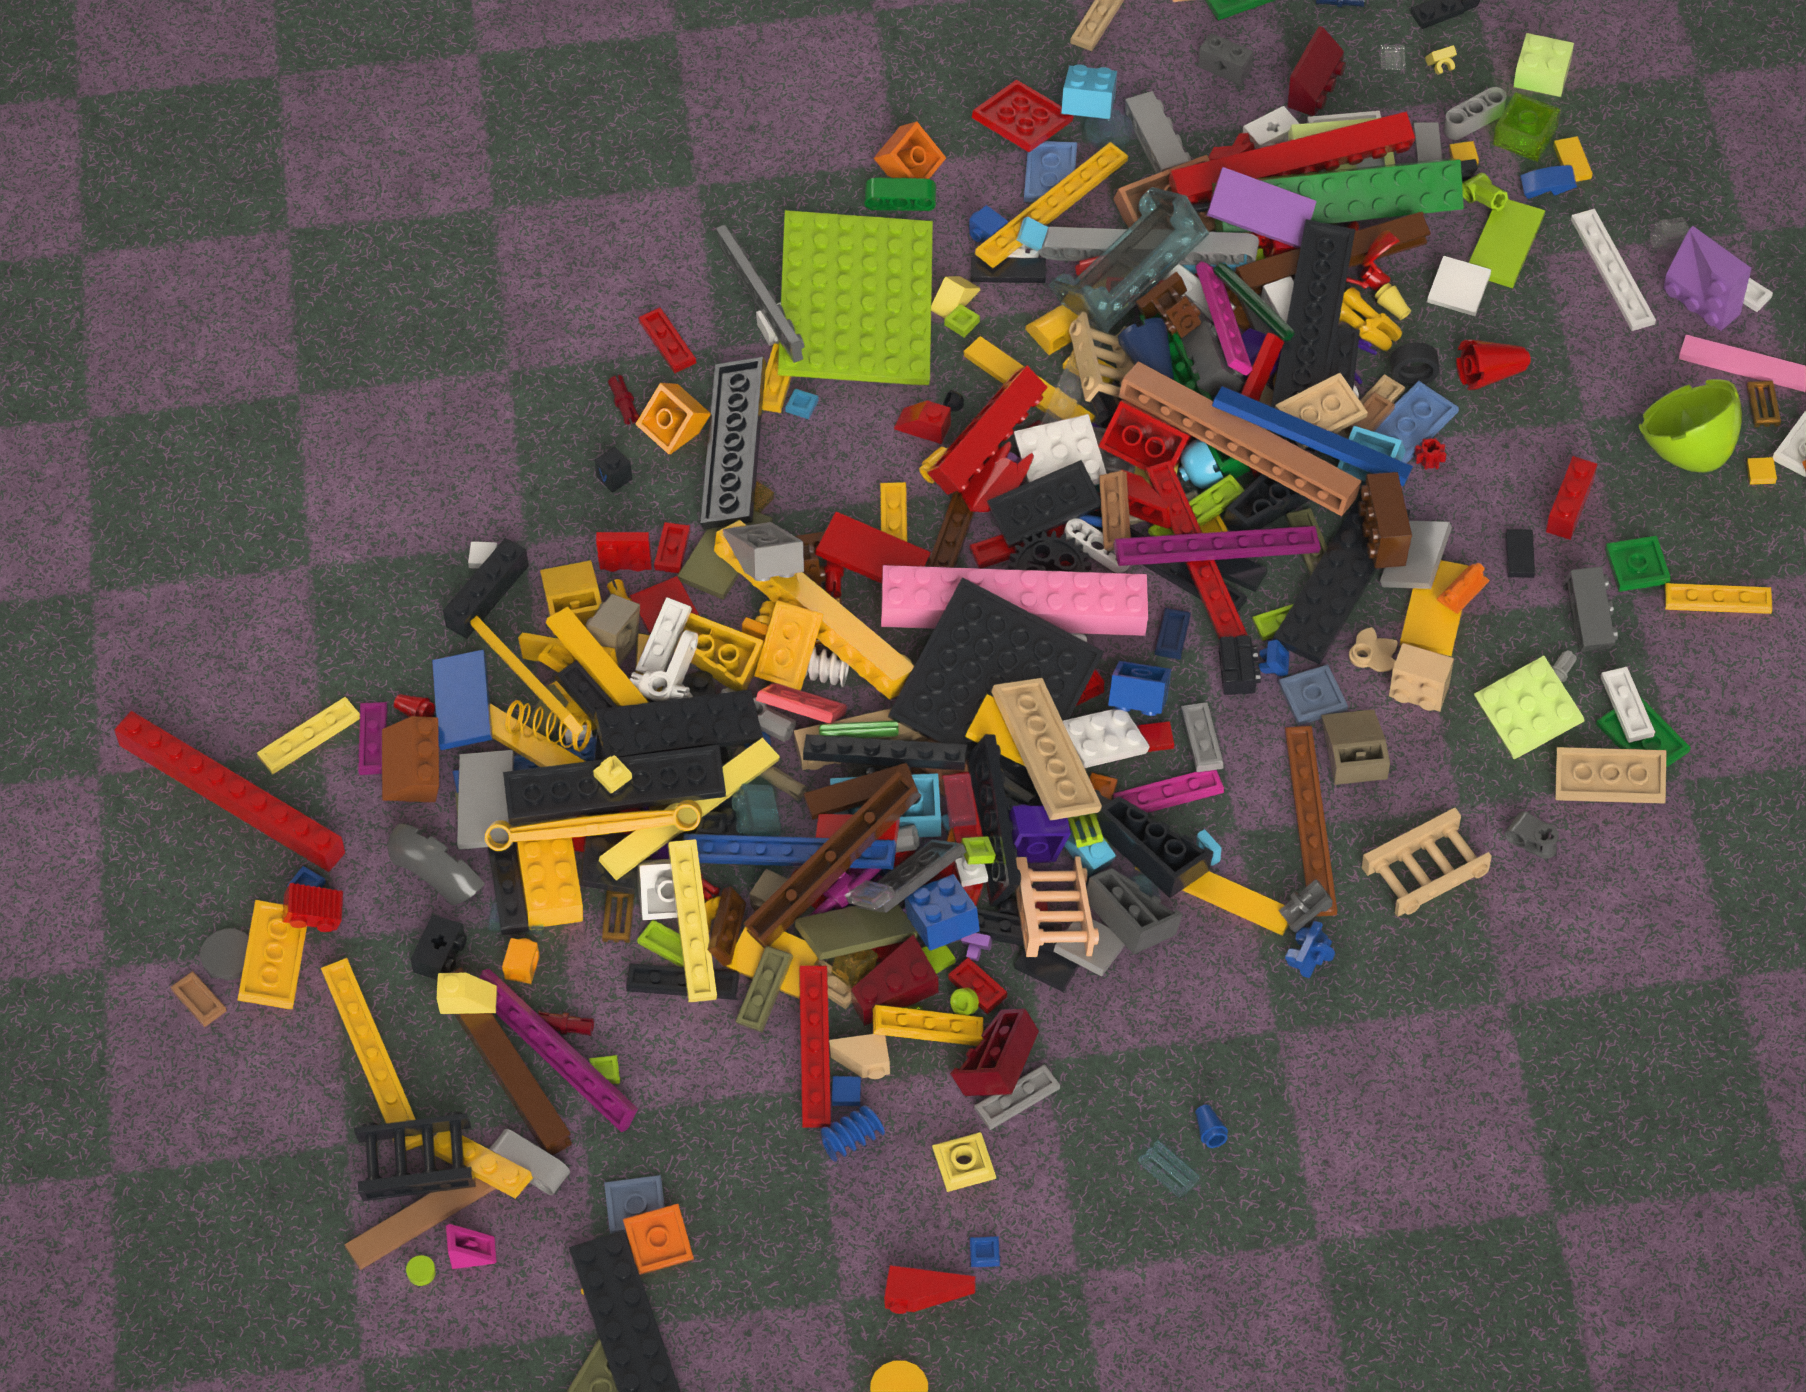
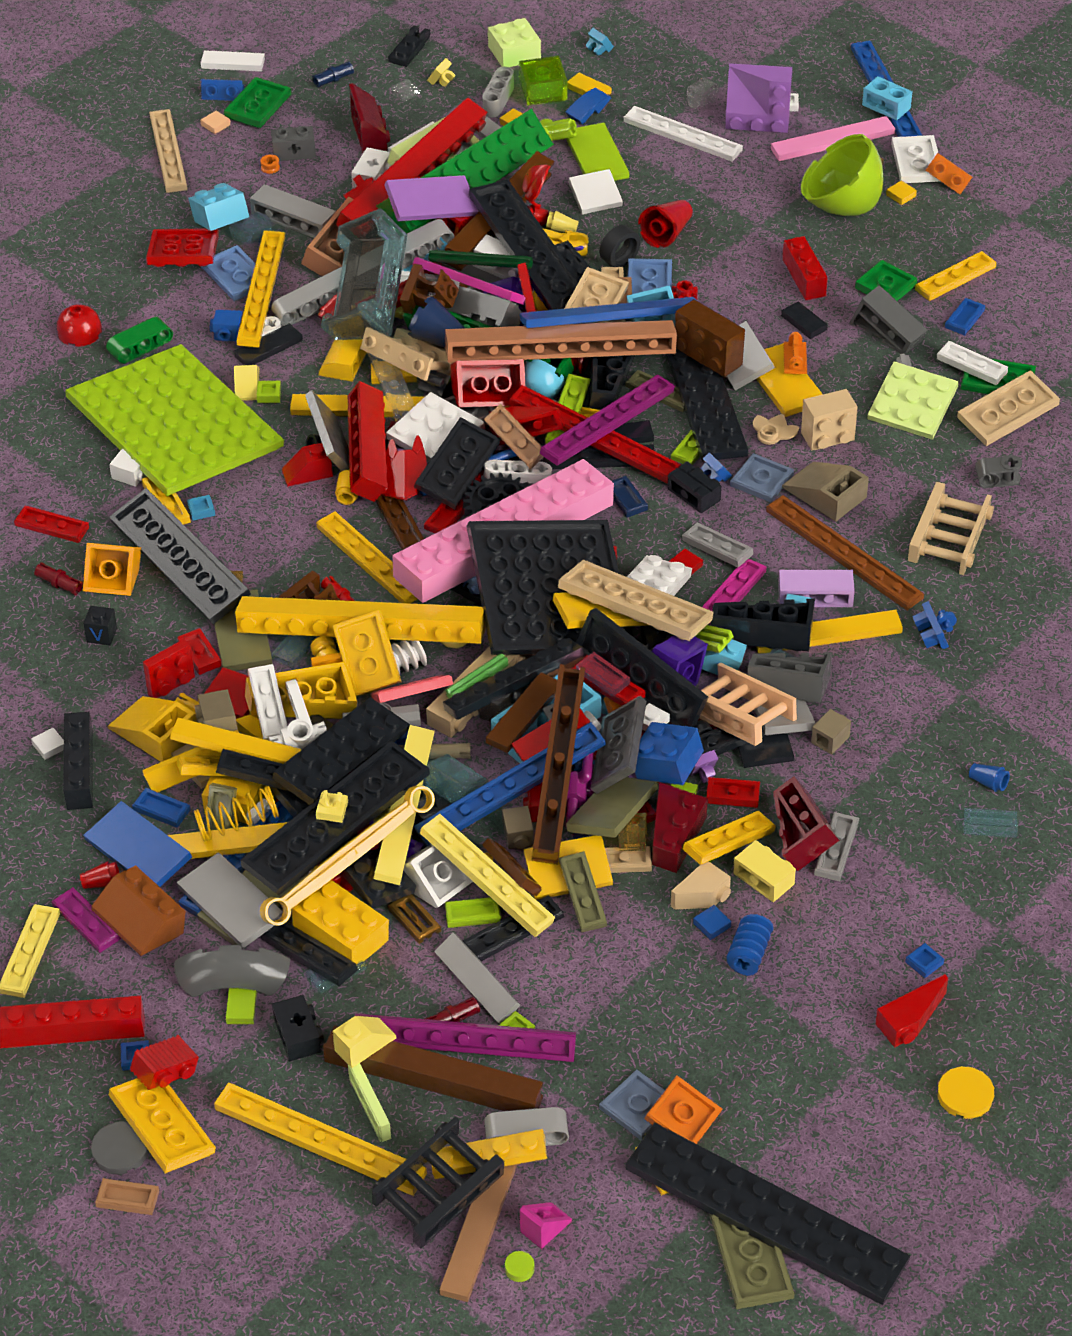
camera: 40 degrees left, 10 degrees down
yellow tile [470,616,583,735] -> none
light orange brick [502,938,540,984] -> none
dark grey plate [716,225,805,363] -> none
light grey slope [723,522,804,581] -> none
red plate [799,966,831,1128] -> none
red tile [815,512,931,583] -> none
clear tile [845,880,896,910] -> none
orange slope [873,121,946,179] -> none
light yellow piece [932,1132,996,1192] -> none
lime tile [950,987,979,1015] -> none
lime plate [961,836,996,865] -> none
medium azure tile [1016,217,1048,251] -> none
blue brick [1108,661,1172,716] -> none
dark grey hips [1279,879,1333,933] -> none
none -> red cylinder [57,304,102,347]
none -> blue tile [132,788,191,828]
none -> lime tile [226,988,257,1024]
none -> orange bush [260,154,280,174]
none -> clear light blue tile [271,635,320,669]
none -> flat silver tile [305,390,350,471]
none -> yellowish green tile [348,1063,391,1142]
none -> light grey tile [434,933,521,1024]
none -> dark azure tile [586,28,614,55]
none -> light yellow brick [734,840,796,902]
none -> lavender brick [778,570,854,607]
none -> dark tan brick [811,709,851,755]
none -> blue tile [945,298,985,336]

